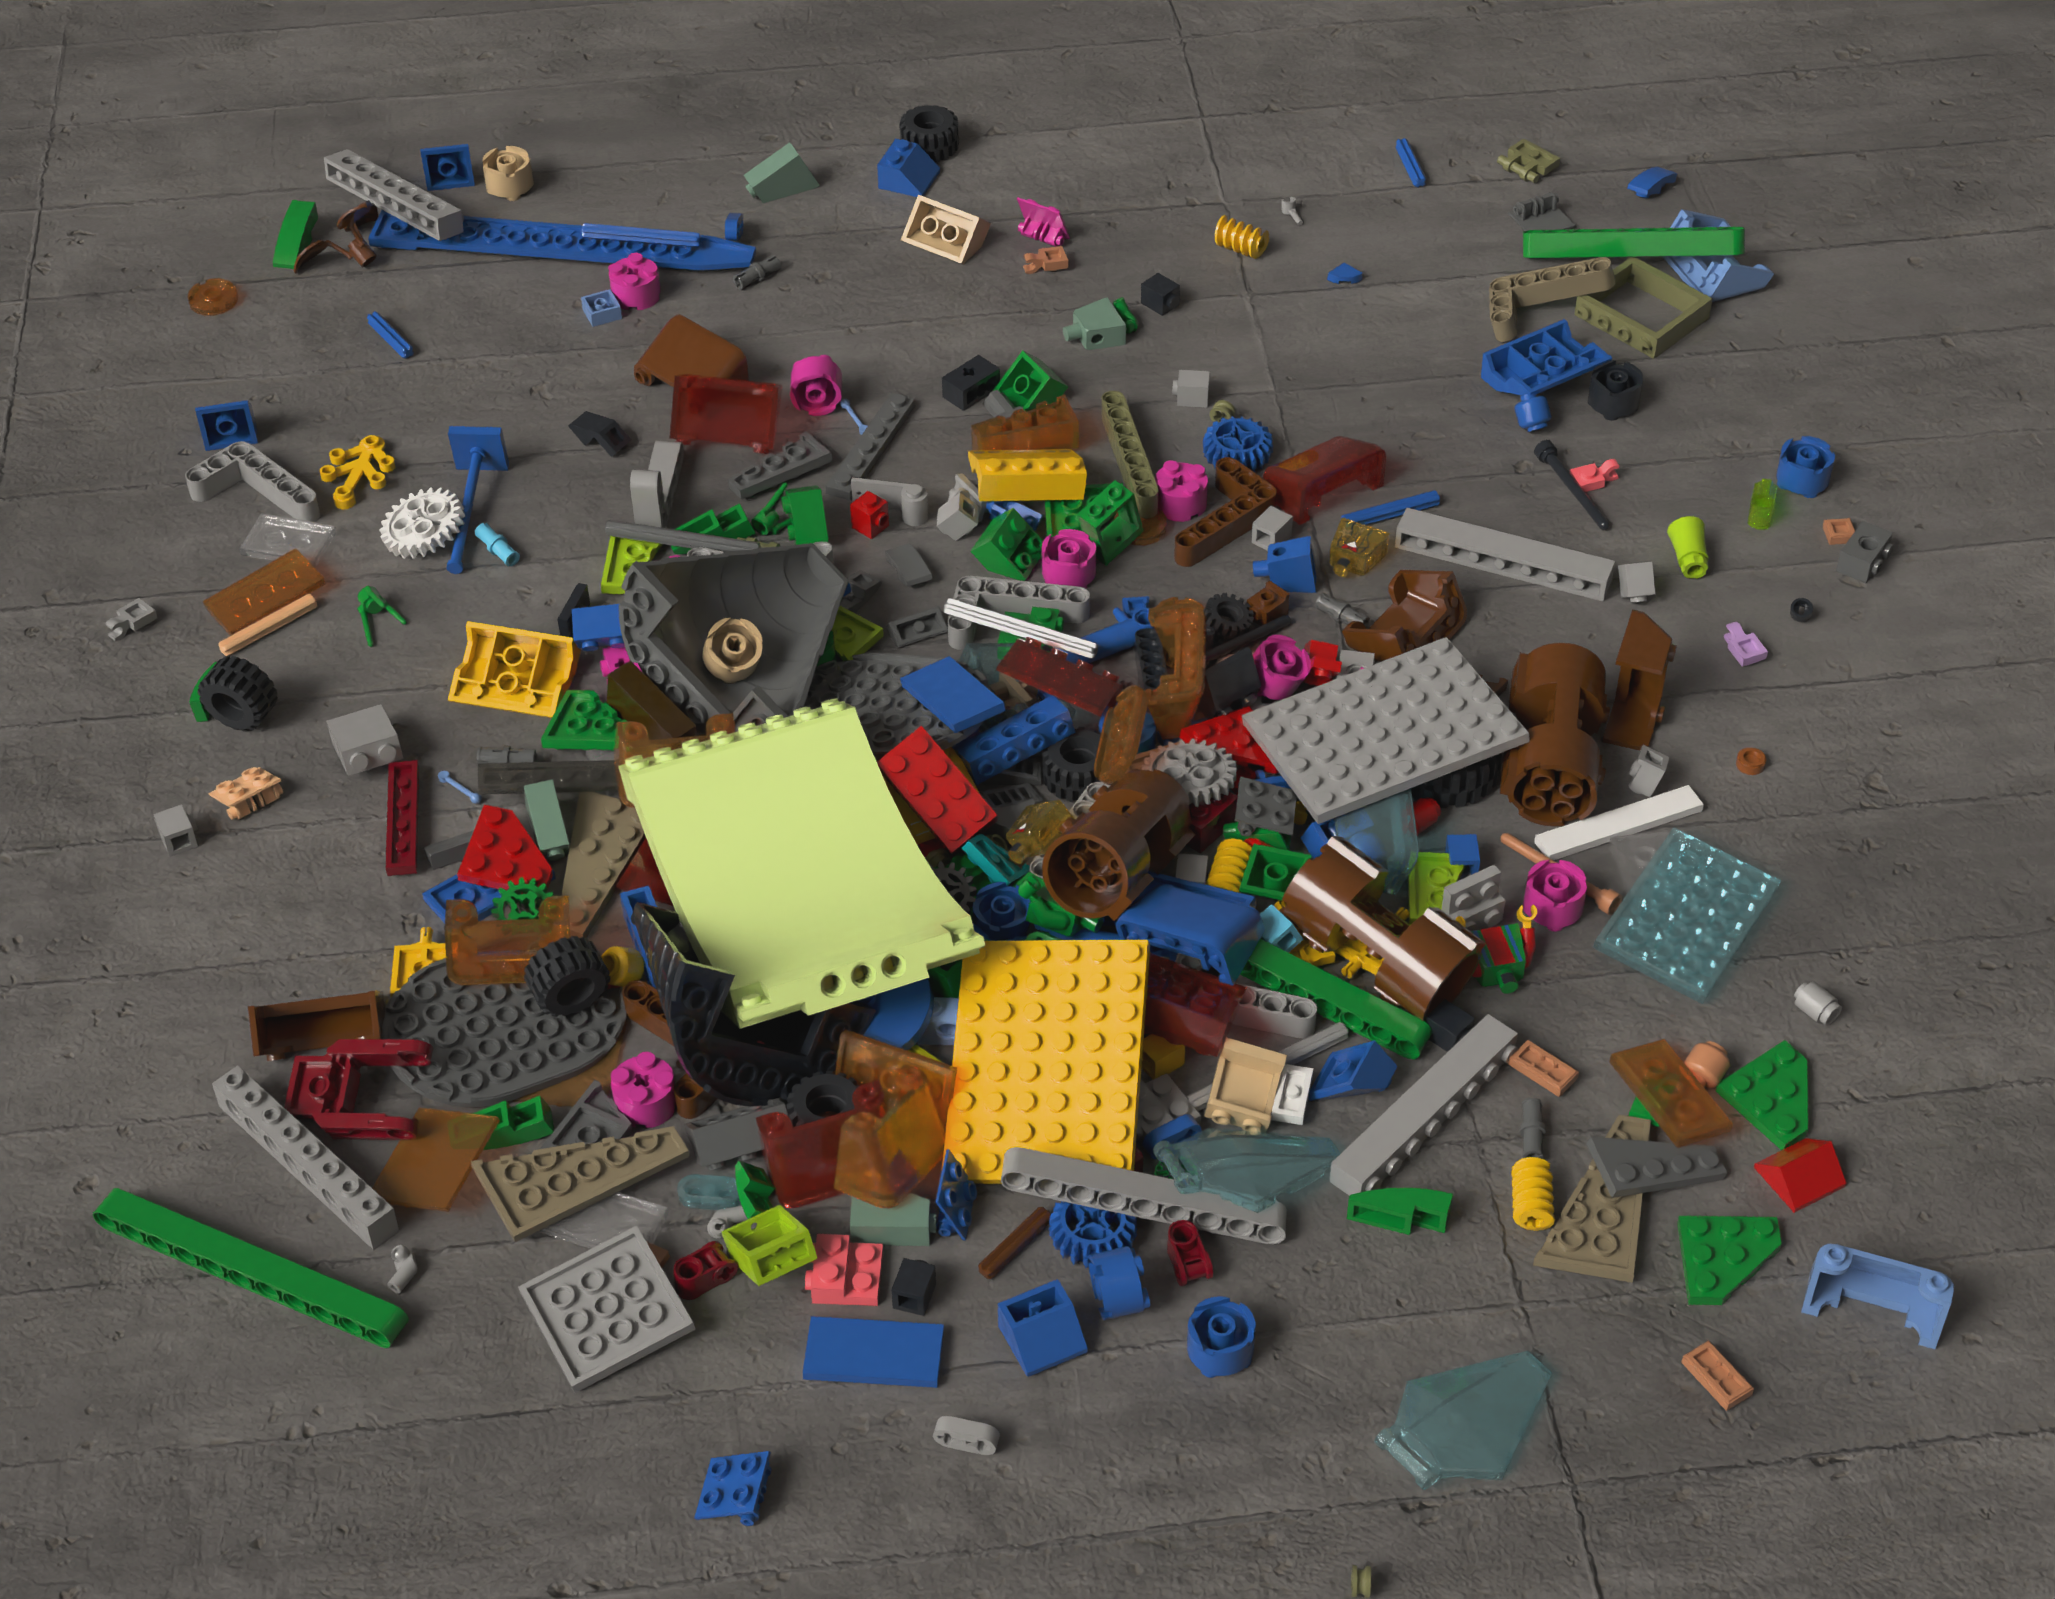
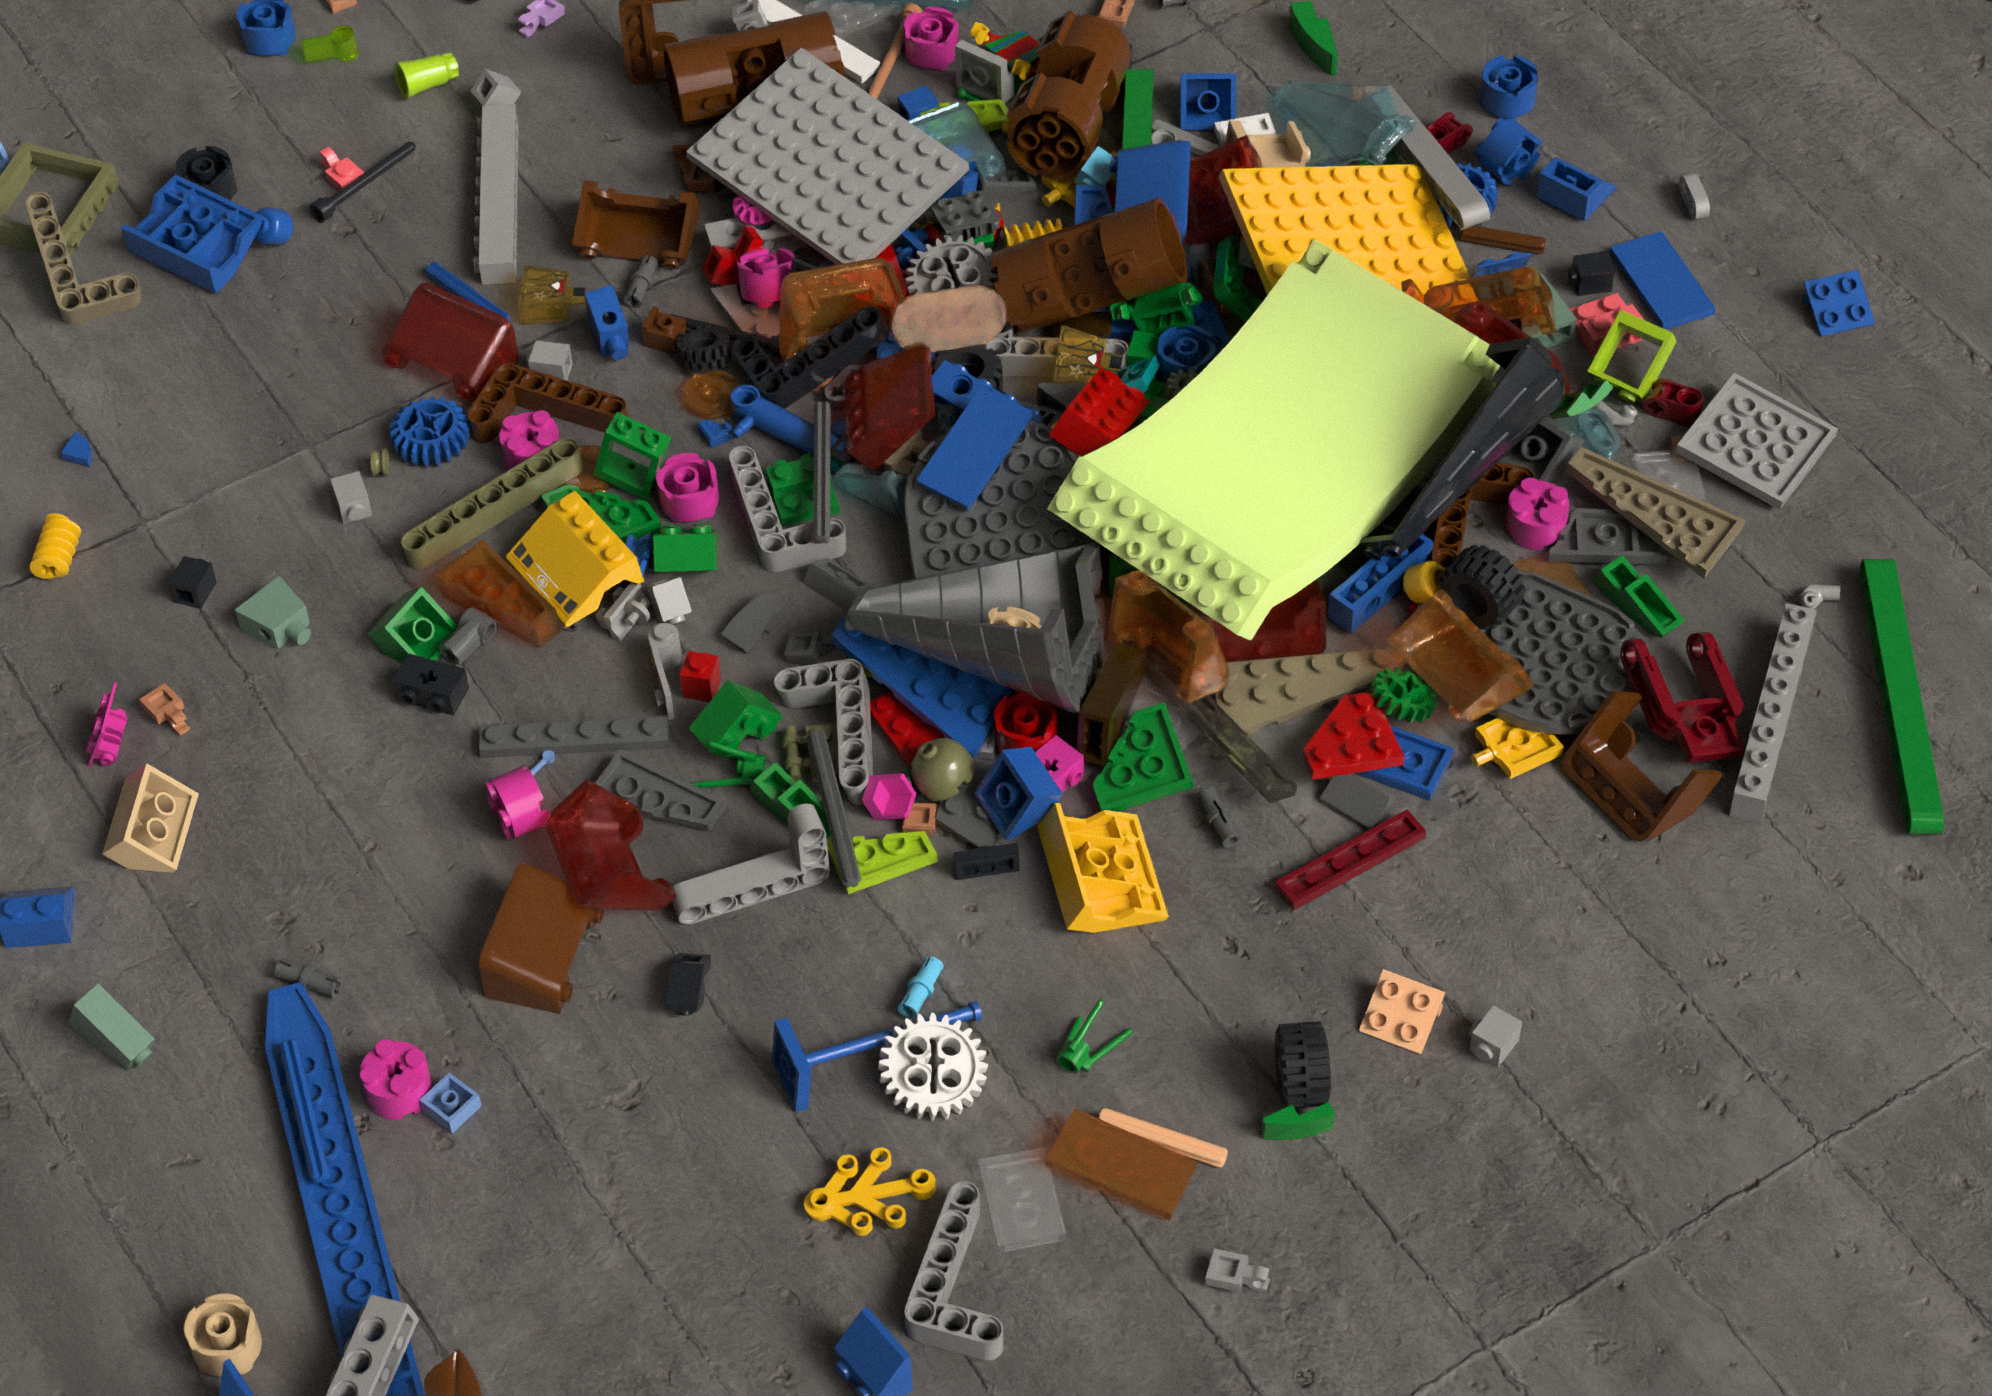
camera: 115 degrees left, 5 degrees up
light grey brick [326,704,403,776] -> none
blue axle [367,311,414,359] -> none
clear orange piece [372,1108,500,1212] -> none
medium blue hinge [438,771,482,804] -> none
sand green slope [524,779,569,861] -> none
blue beam [725,213,744,241] -> none
green arm [1112,297,1138,334] -> none
green slope [1239,844,1312,900] -> none
light grey brick [1330,1014,1518,1196] -> none

